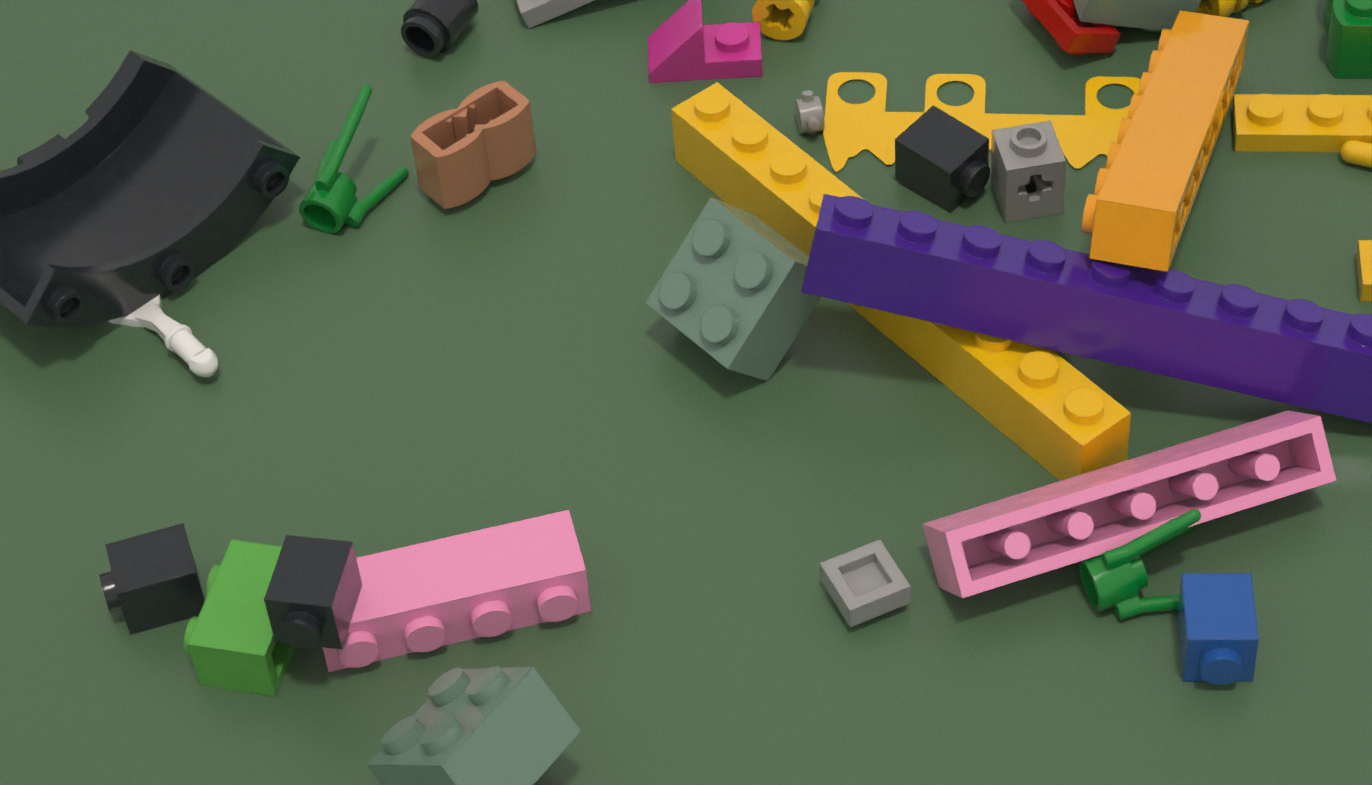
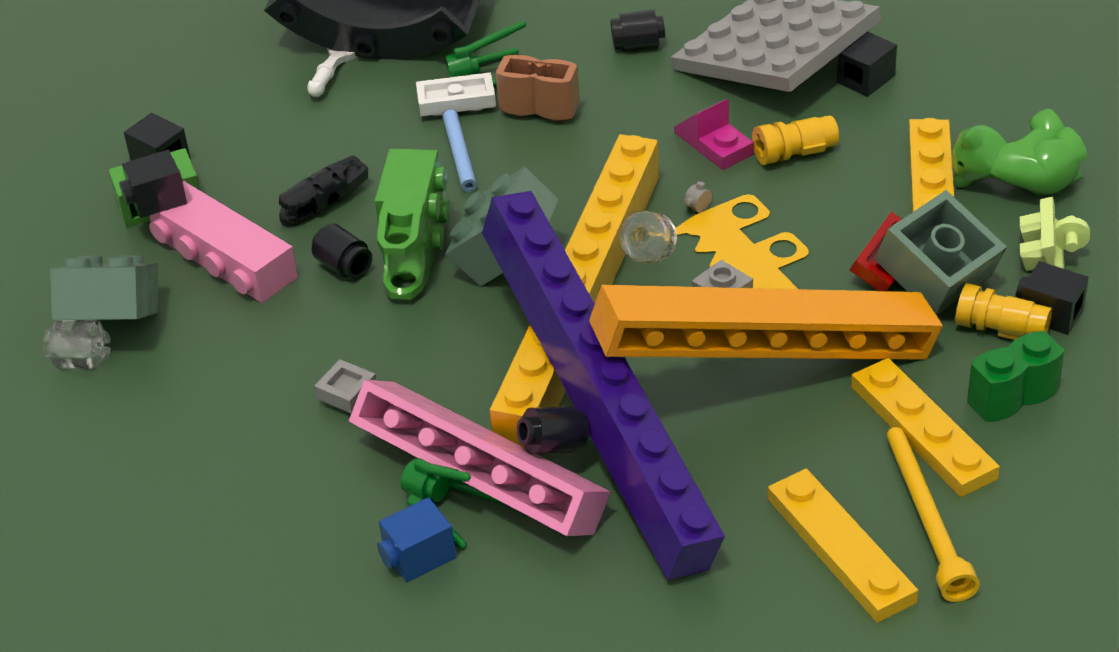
camera: 55 degrees right, 5 degrees down
black brick [895,105,990,213] -> none
none -> black hinge [279,155,368,227]
none -> black brick [311,223,372,279]
none -> bright green brick [375,149,450,300]
none -> white plate [416,72,496,117]
none -> light blue piece [443,109,477,192]
none -> black brick [517,406,589,454]
none -> clear piece [619,210,677,263]

